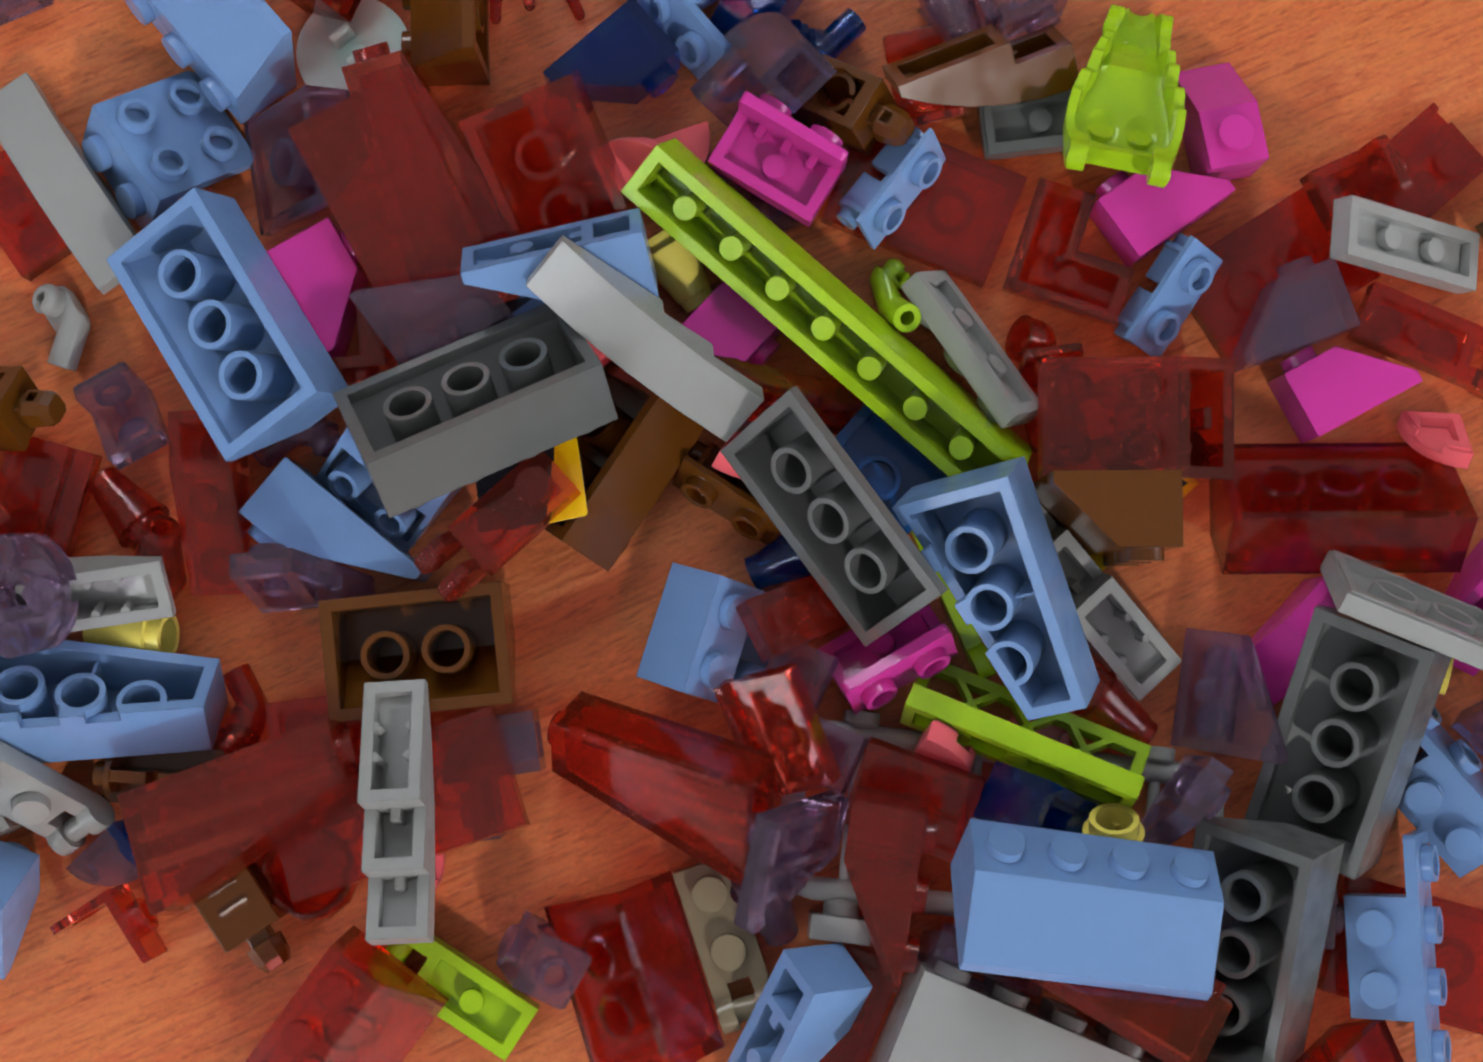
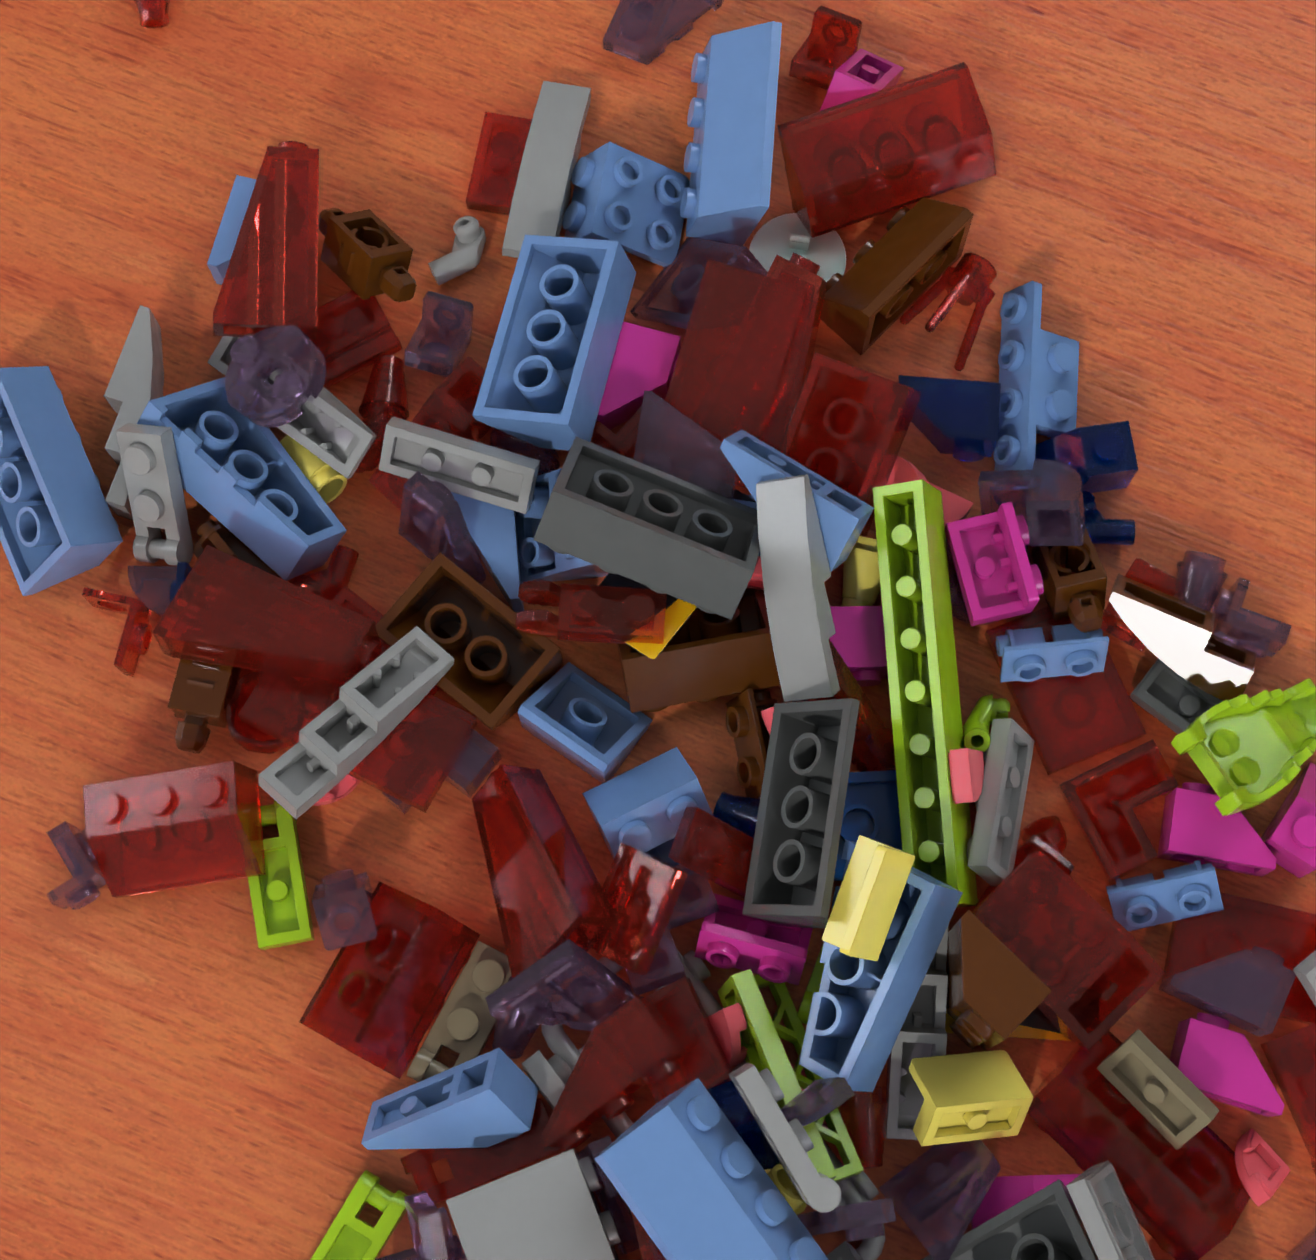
camera: 50 degrees right, 10 degrees down
none -> light grey plate [379,417,540,514]
none -> medium blue slope [517,662,652,783]
none -> light grey plate [728,1062,842,1213]
none -> clear purple tile [781,1077,855,1126]
none -> light yellow panel [821,835,916,962]
none -> light yellow panel [908,1050,1034,1147]
none -> coral tile [948,748,984,804]
none -> dark tan plate [1097,1029,1220,1150]

